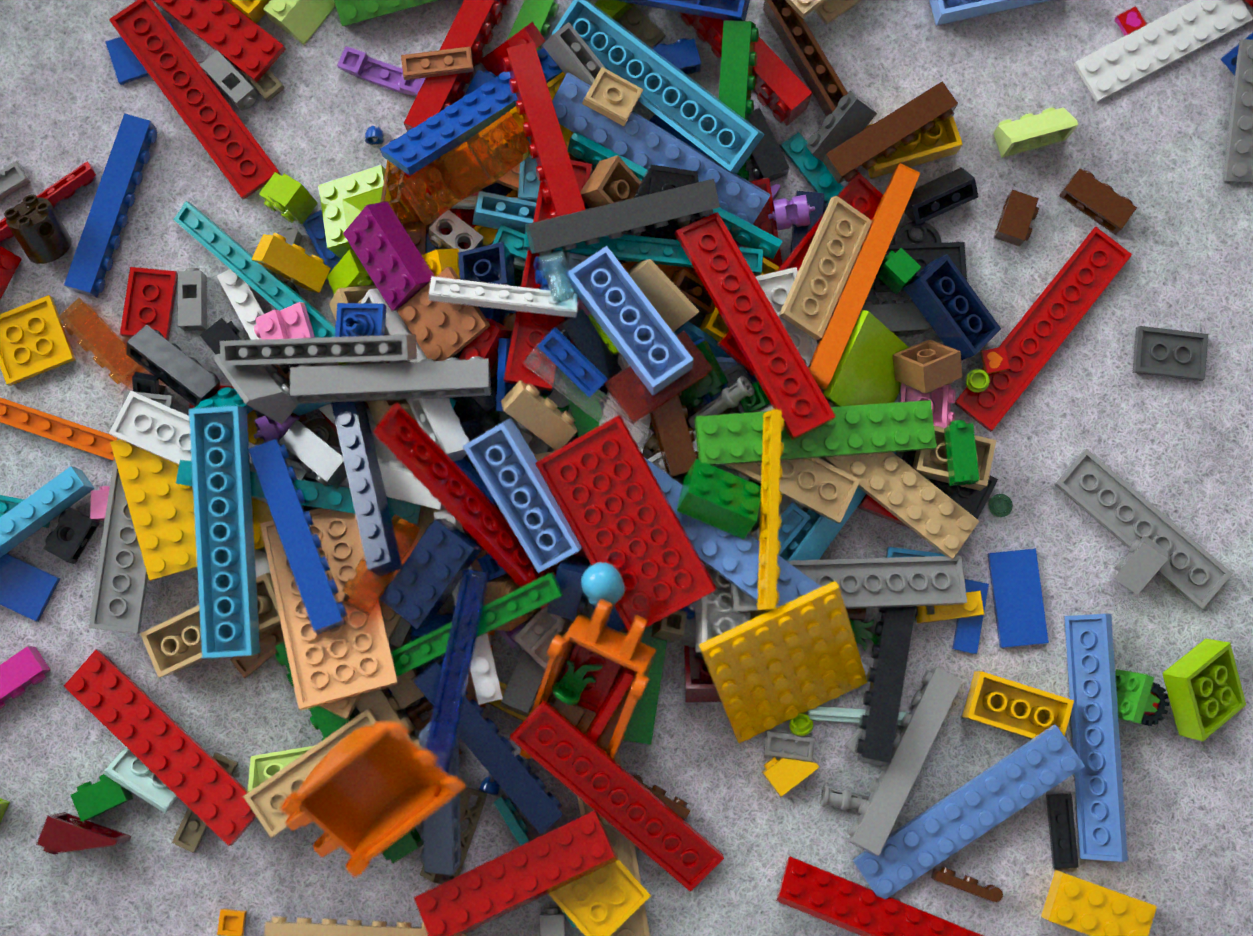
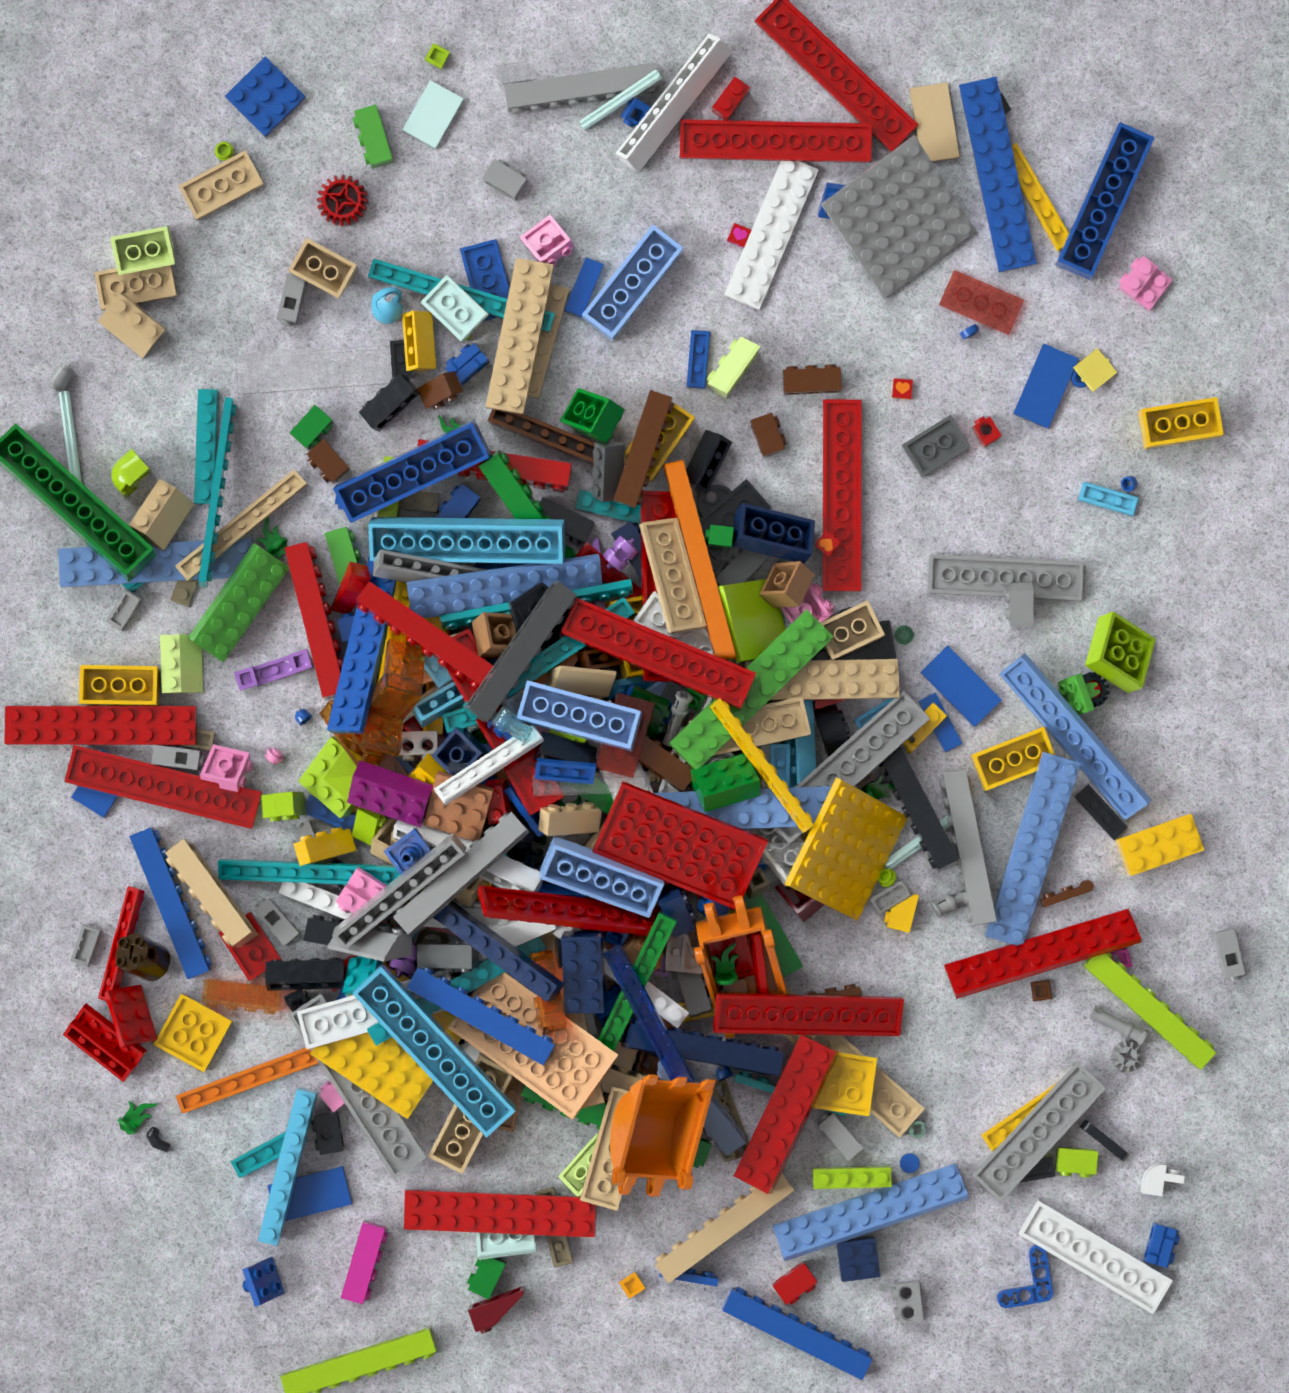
camera: 35 degrees left, 5 degrees up
nougat tile [401,47,474,80] -> none
medium azure helmet [581,563,625,607] -> none
tan tile [582,67,644,126] -> none
green brick [944,420,979,486] -> none
lime plate [965,369,990,393] -> none
none -> tan brick [165,839,258,948]
none -> bright pink plate [200,744,253,792]
none -> bright pink plate [265,747,284,765]
none -> green brick [560,388,625,443]
none -> blue tile [686,330,710,389]
none -> black brick [814,704,850,757]
none -> red tile [892,378,913,400]
none -> red brick [972,416,1002,448]

